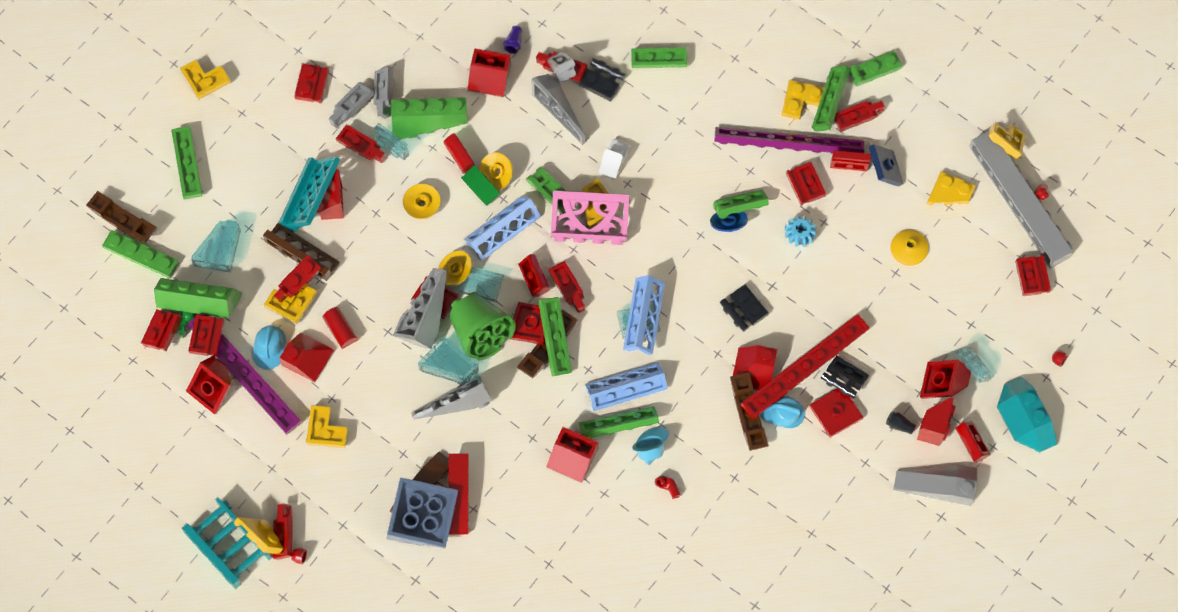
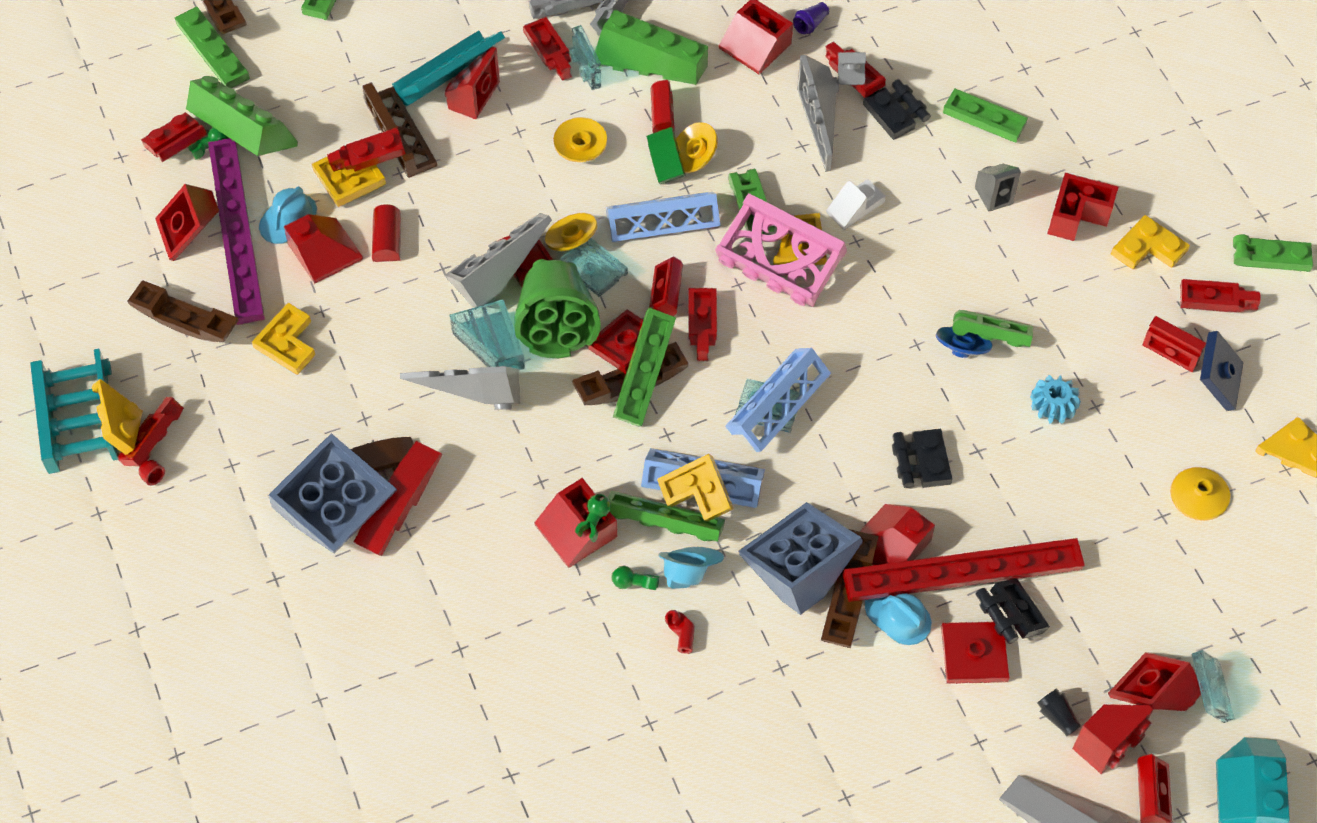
camera: 30 degrees right, 10 degrees down
red plate [188,315,224,357] -> none
clear light blue slope [191,220,241,272] -> none
magenta plate [714,127,865,154] -> none
red plate [786,162,826,206] -> none
bright green plate [811,65,850,132] -> none
none -> reddish brown slope [127,280,239,342]
none -> green arm [575,494,611,542]
none -> green arm [611,565,660,590]
none -> yellow plate [657,454,734,521]
none -> sand blue slope [738,502,862,615]
none -> dark grey slope [975,163,1021,212]
none -> red brick [1047,173,1119,241]

